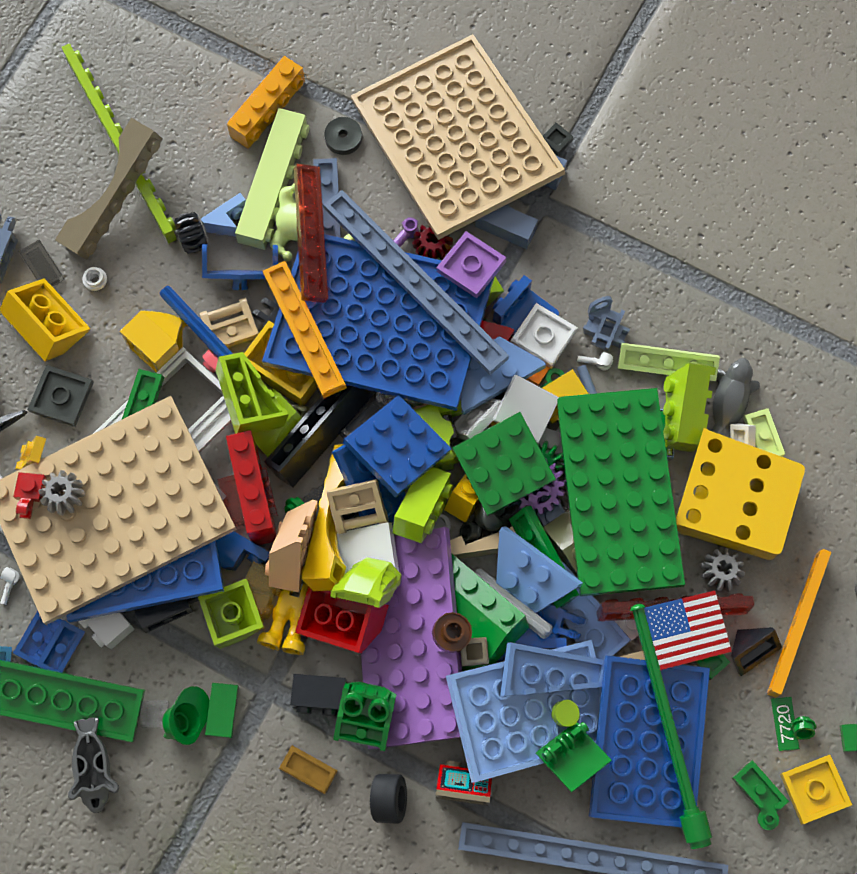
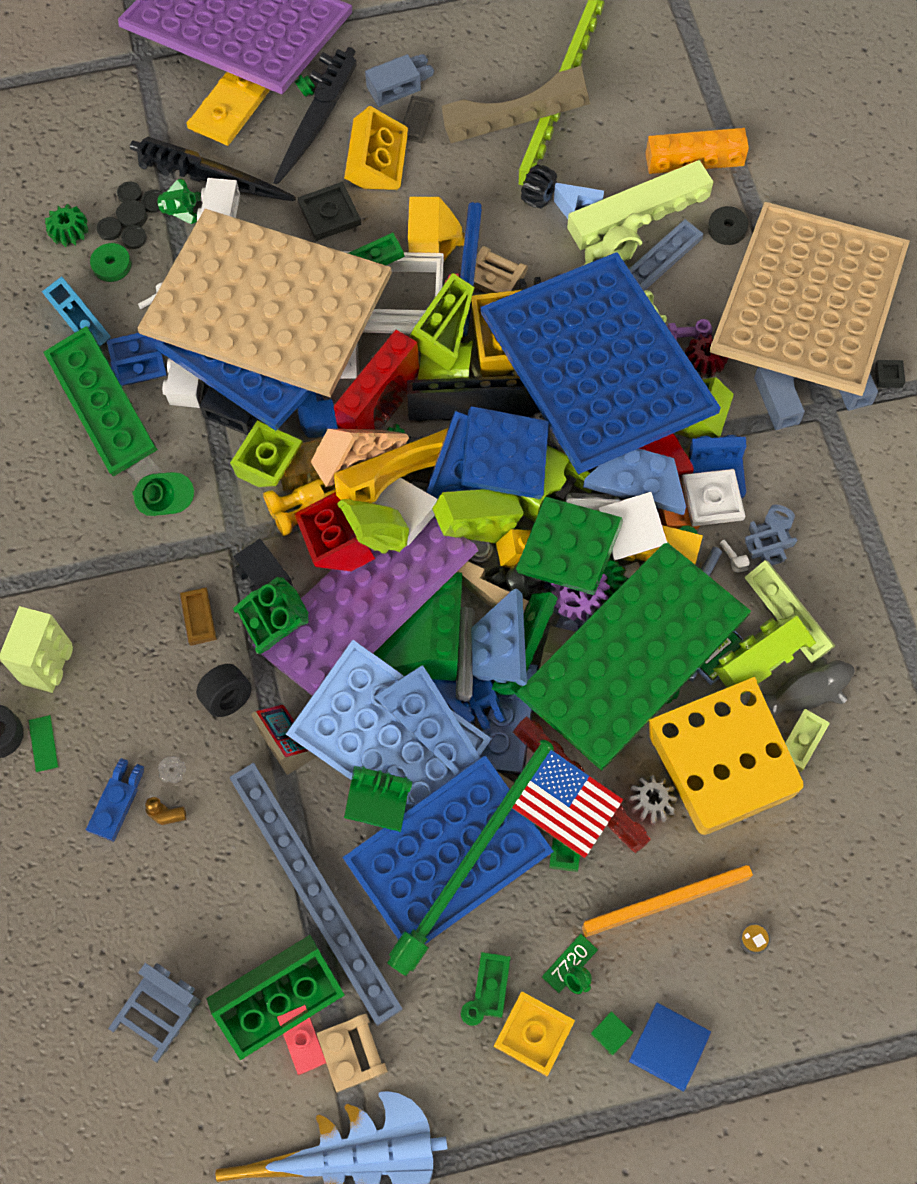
camera: 50 degrees right, 5 degrees down
red plate [13,472,47,519] -> none
yellow plate [15,436,46,471] -> none
light grey gear [38,470,85,516] -> none
dark grey animal [68,718,119,813] -> none
white plate [82,267,107,291] -> none
blue piece [202,244,278,290] -> none
green tile [205,682,239,738] -> none
light orange tile [263,261,347,398] -> none
clear red plate [294,164,328,303] -> none
sand blue plate [324,190,509,375] -> none
tan plate [326,479,389,535] -> none
reddish brown plate [432,612,472,653] -> none
medium lavender plate [436,231,506,298] -> none
dark tan slope [460,637,489,667] -> none
lime tile [552,700,580,727] -> none
white plate [730,423,756,447] -> none
black slope [731,627,782,676] -> none

